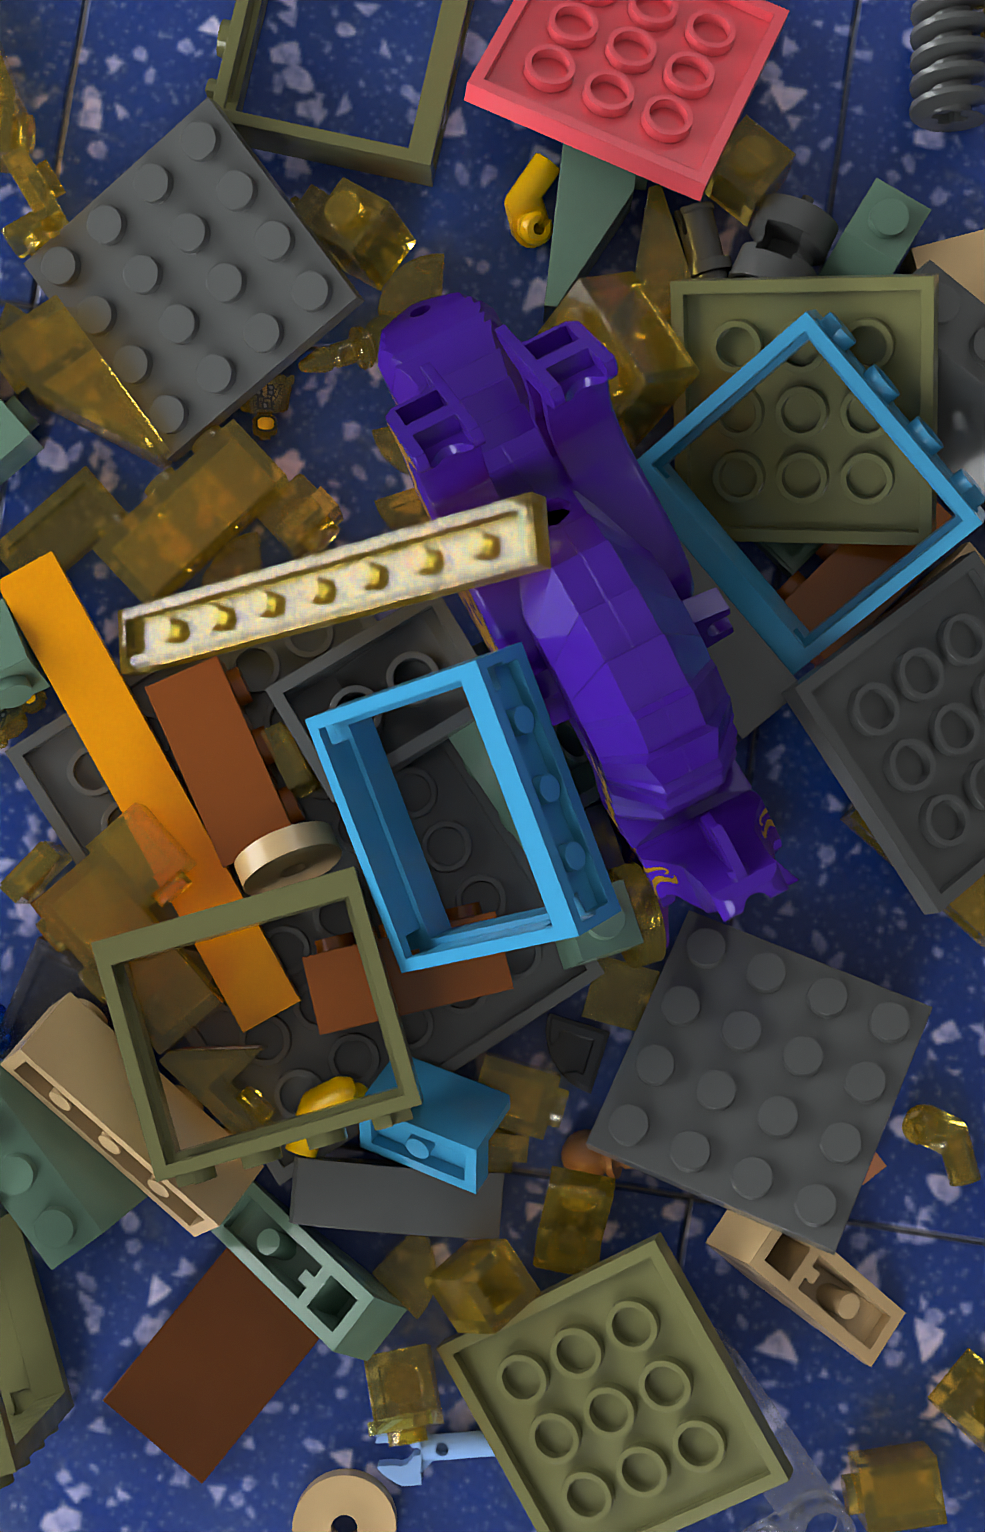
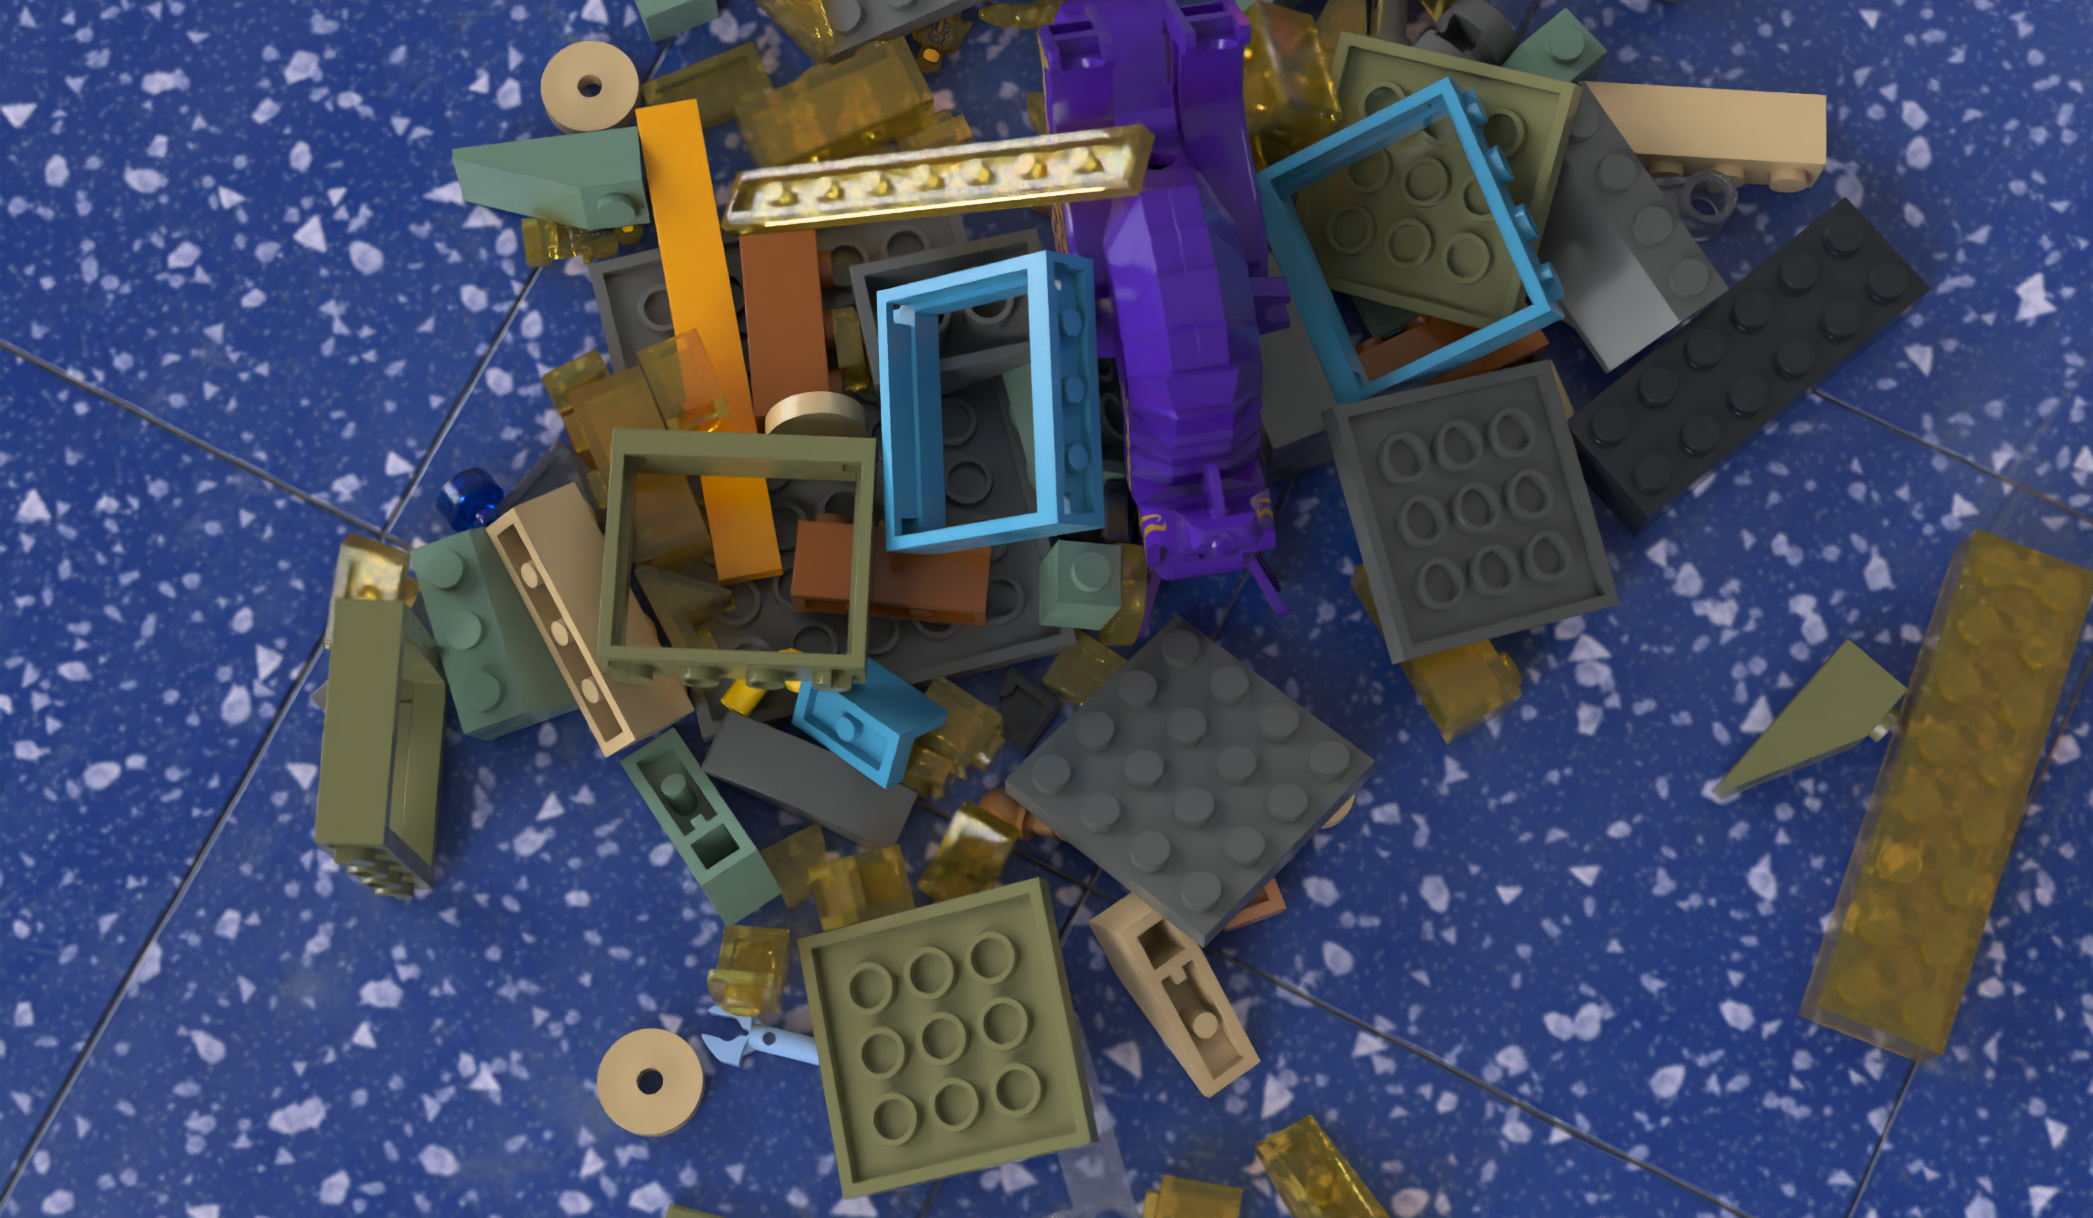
camera: 15 degrees right, 10 degrees down
reddish brown tile [103,1247,320,1484] -> none
clear yellow arm [902,1104,981,1187] -> none

